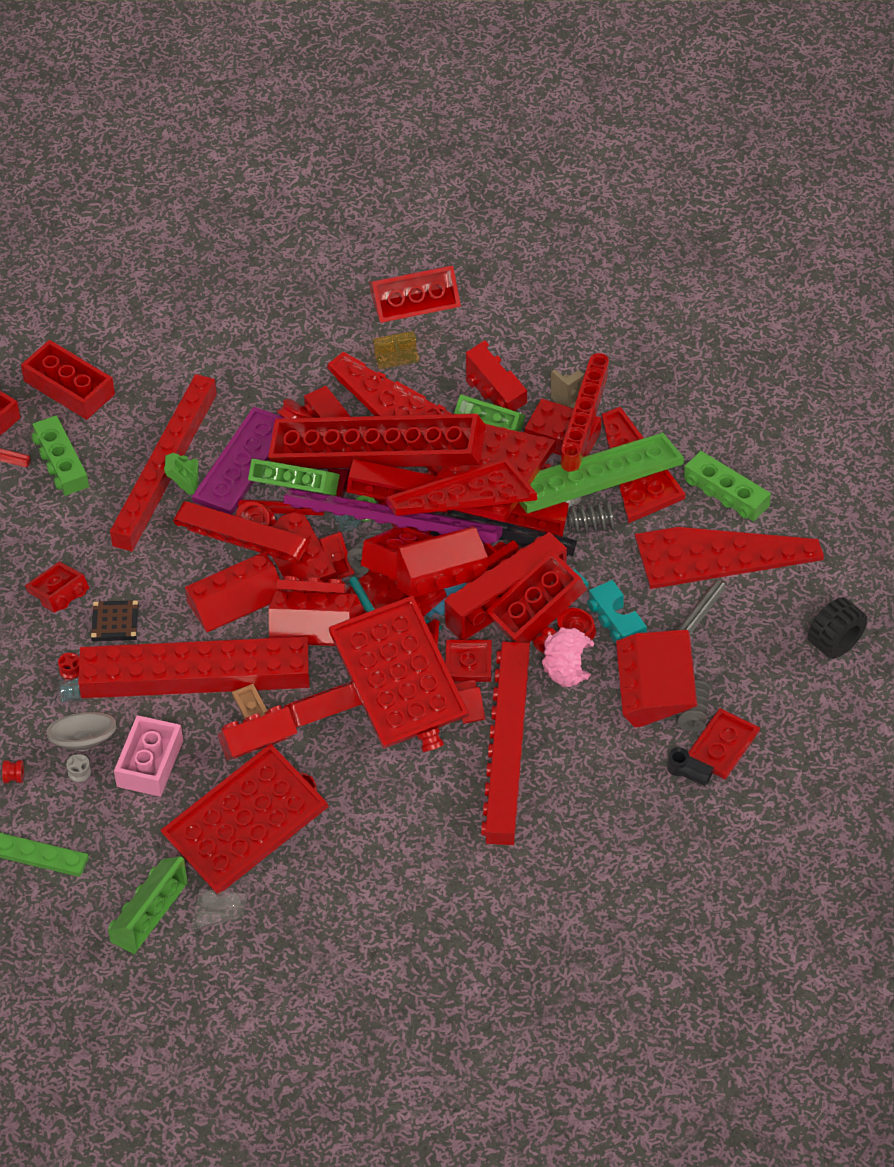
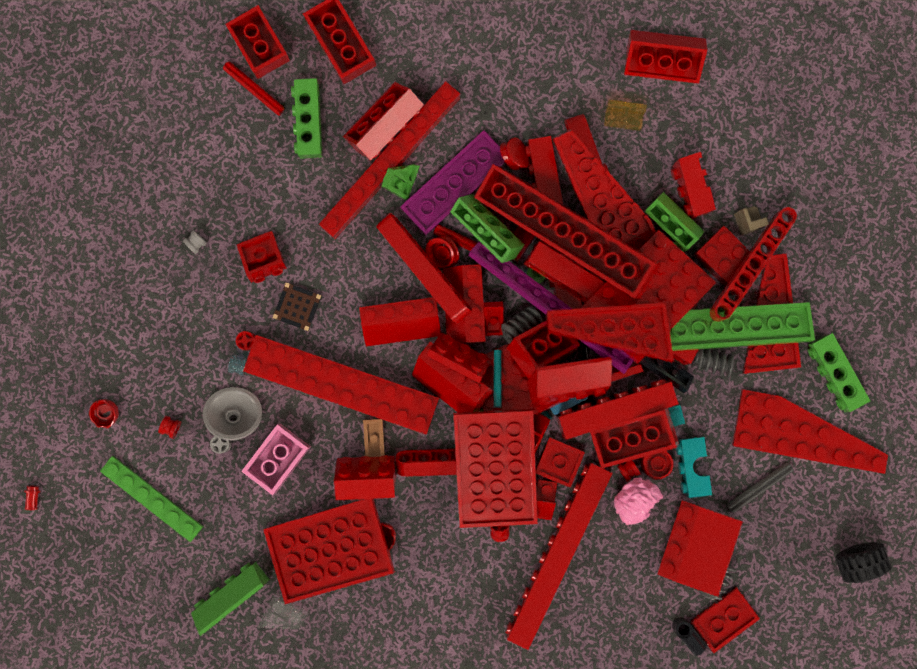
camera: 20 degrees right, 35 degrees up
none -> brick [343,82,424,161]

